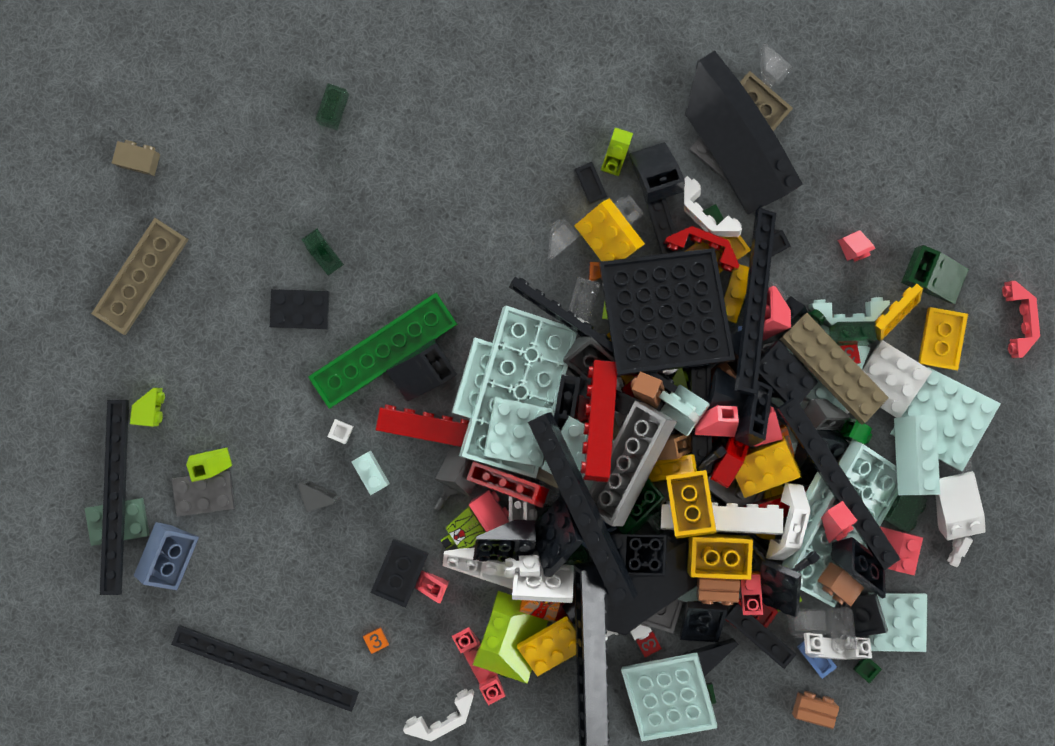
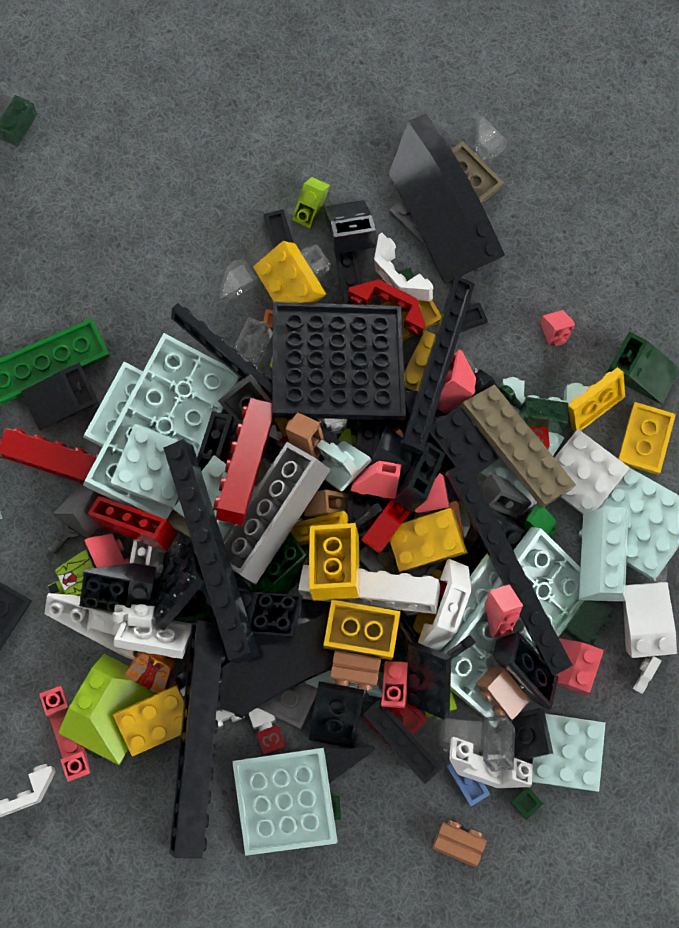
camera: 10 degrees right, 15 degrees down
coral slope [415,570,449,603] -> none

